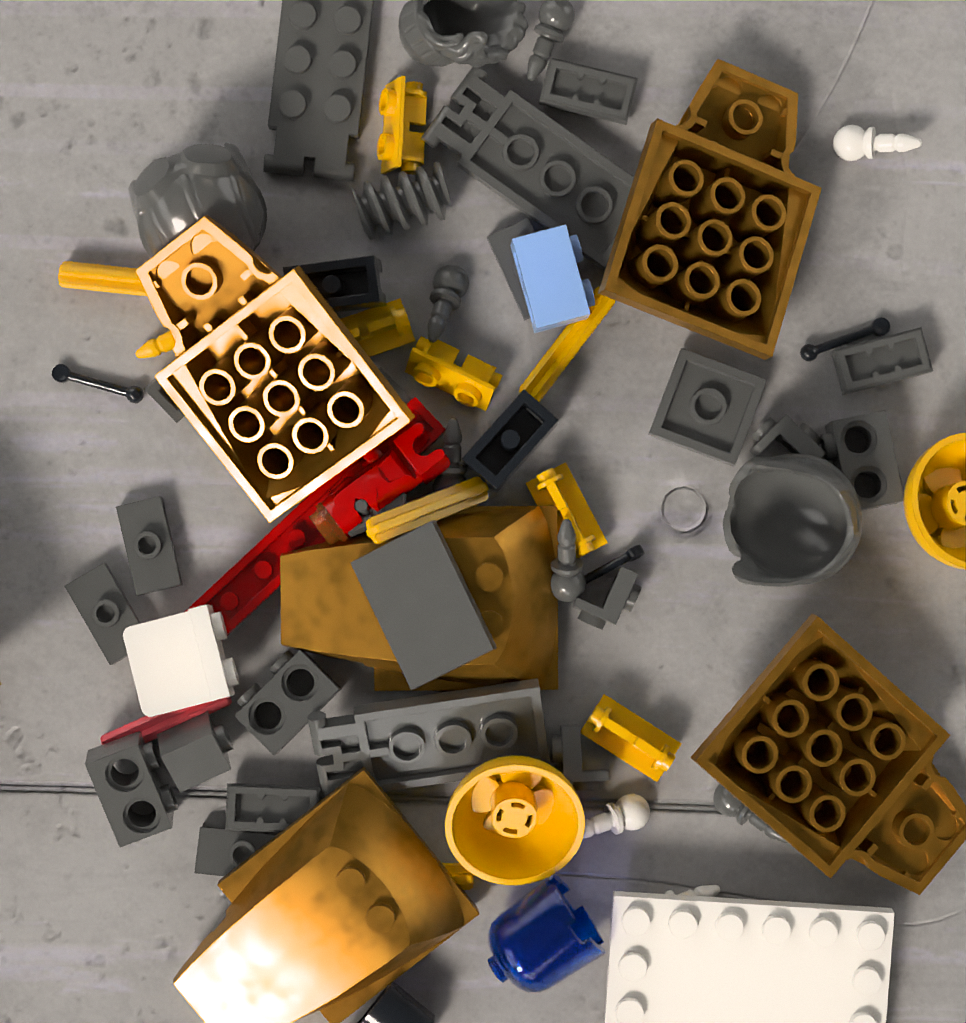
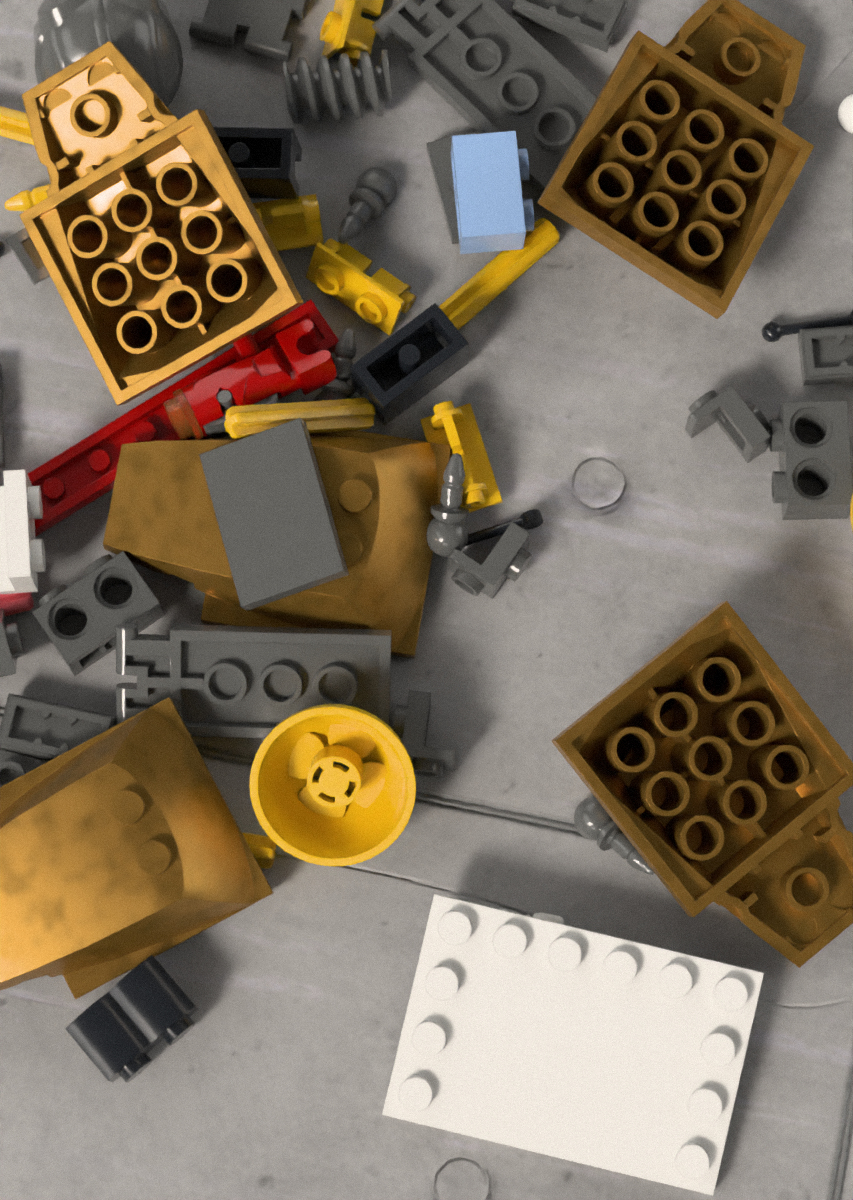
camera: 10 degrees right, 10 degrees down
clear blue cylinder [488,874,606,993] -> none
yellow hinge [580,694,682,782] -> none
white bar [583,794,650,838] -> none
dark grey plate [648,348,767,467] -> none
dark grey piece [723,454,862,587] -> none

